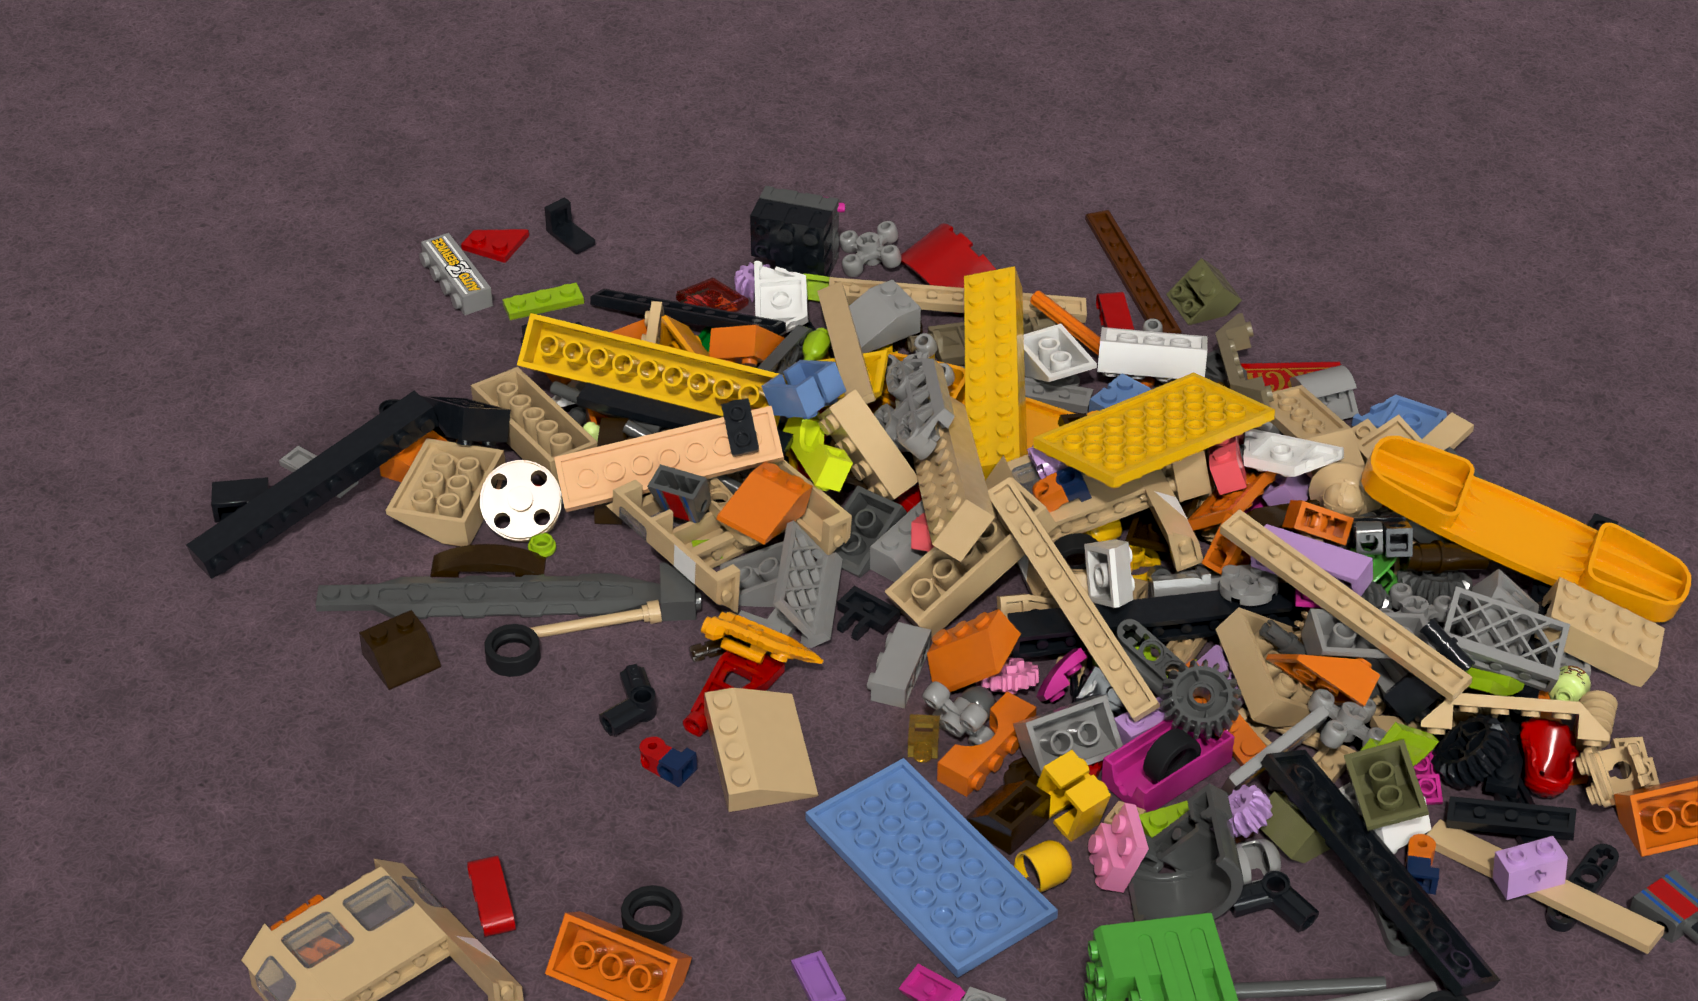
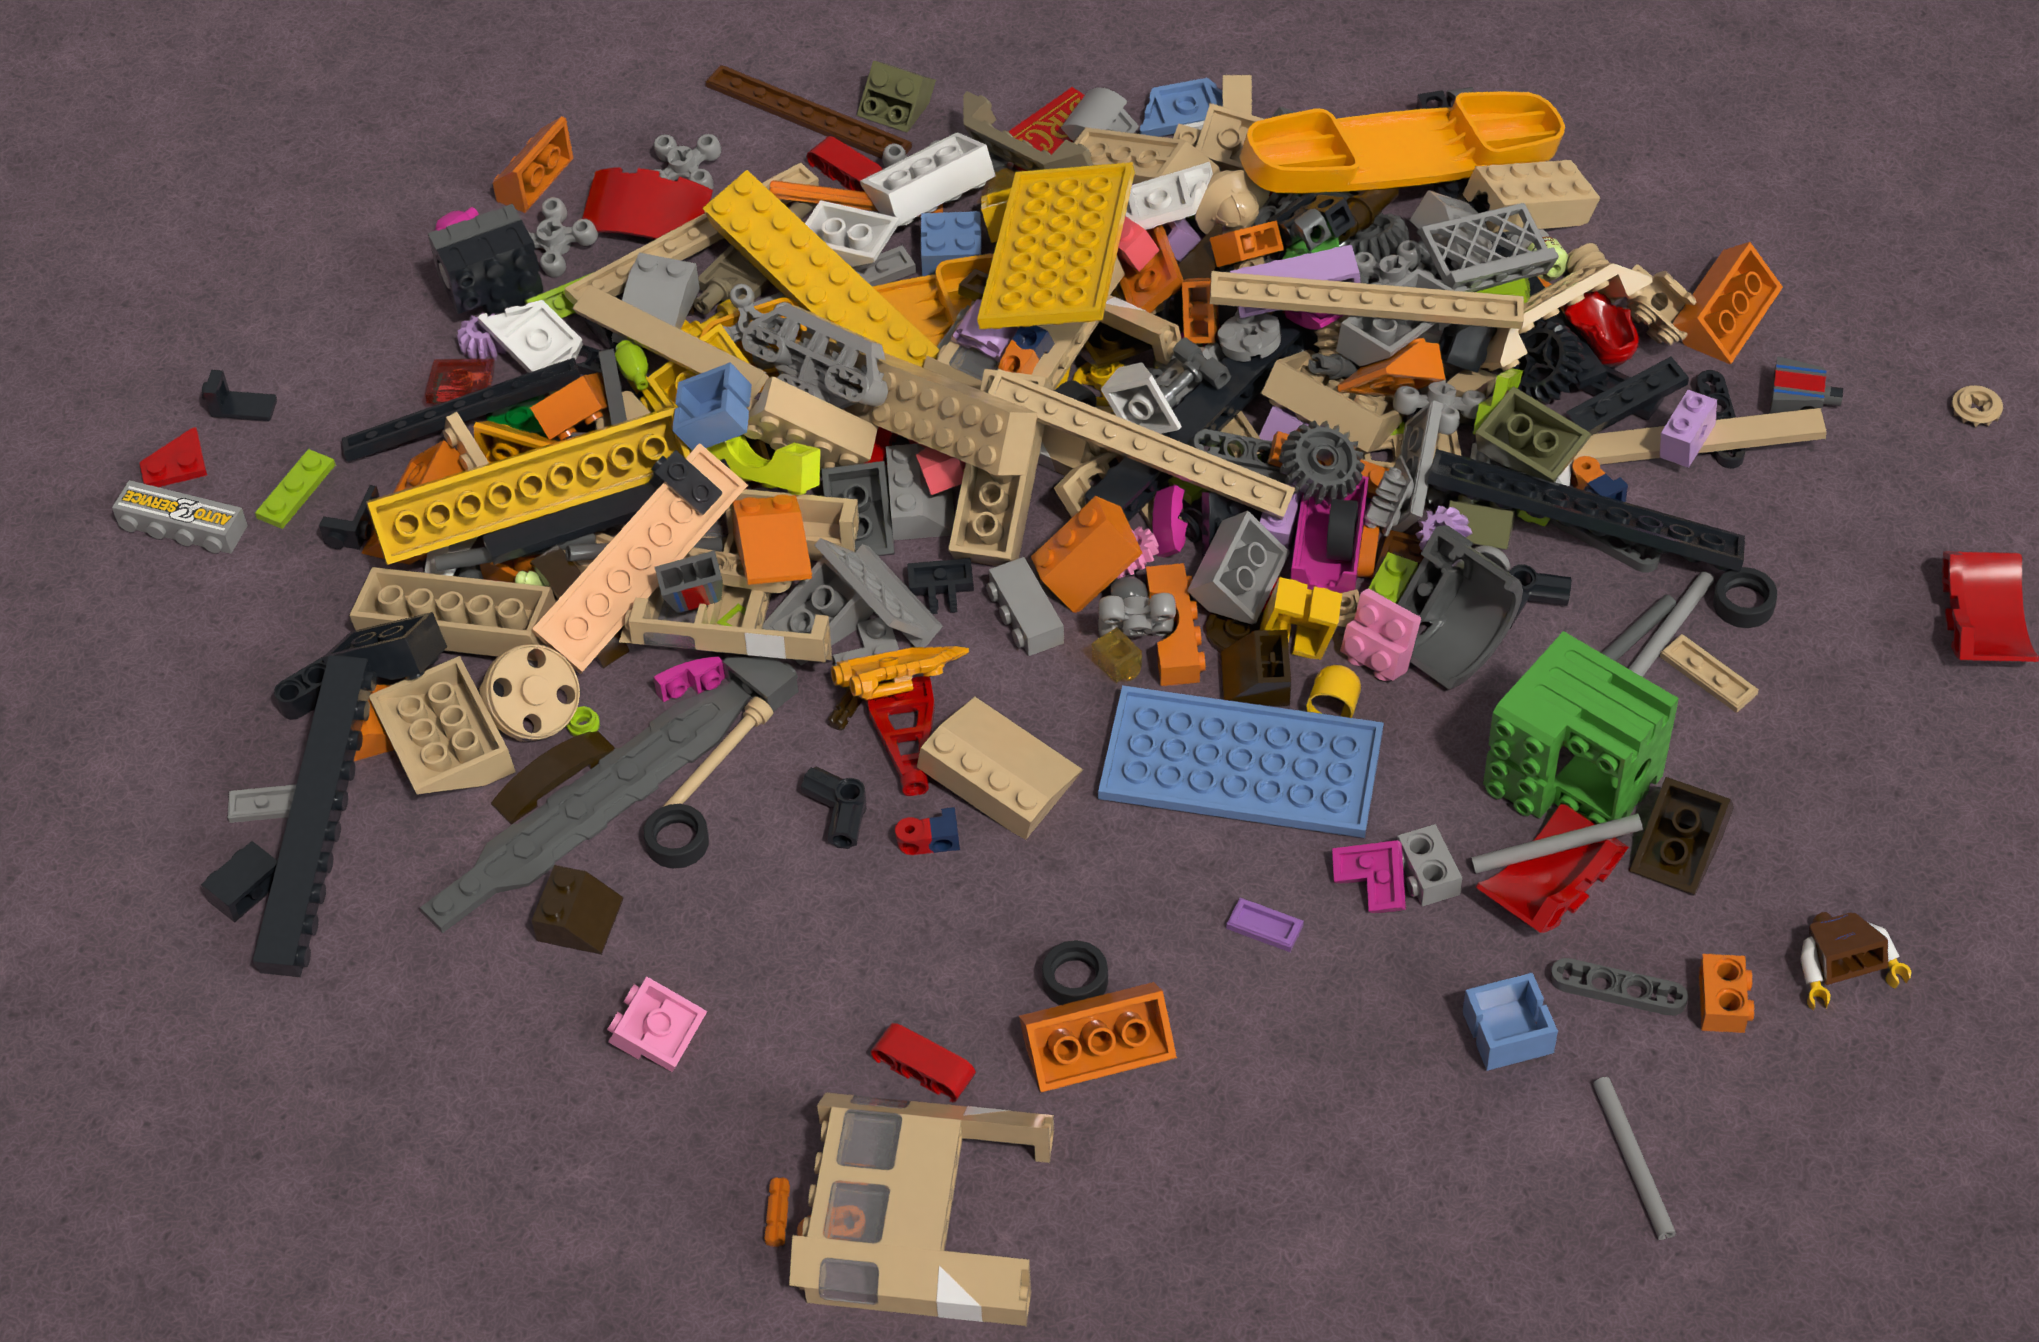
camera: 40 degrees left, 10 degrees up
black pin [1419,618,1476,672] -> none
none -> orange slope [493,116,573,213]
none -> bright pink plate [607,976,707,1072]
none -> dark pink slope [653,657,725,702]
none -> light grey gear [654,134,721,190]
none -> dark grey bar [1159,337,1231,408]
none -> orange beam [1357,524,1380,578]
none -> light grey hinge [1364,455,1414,537]

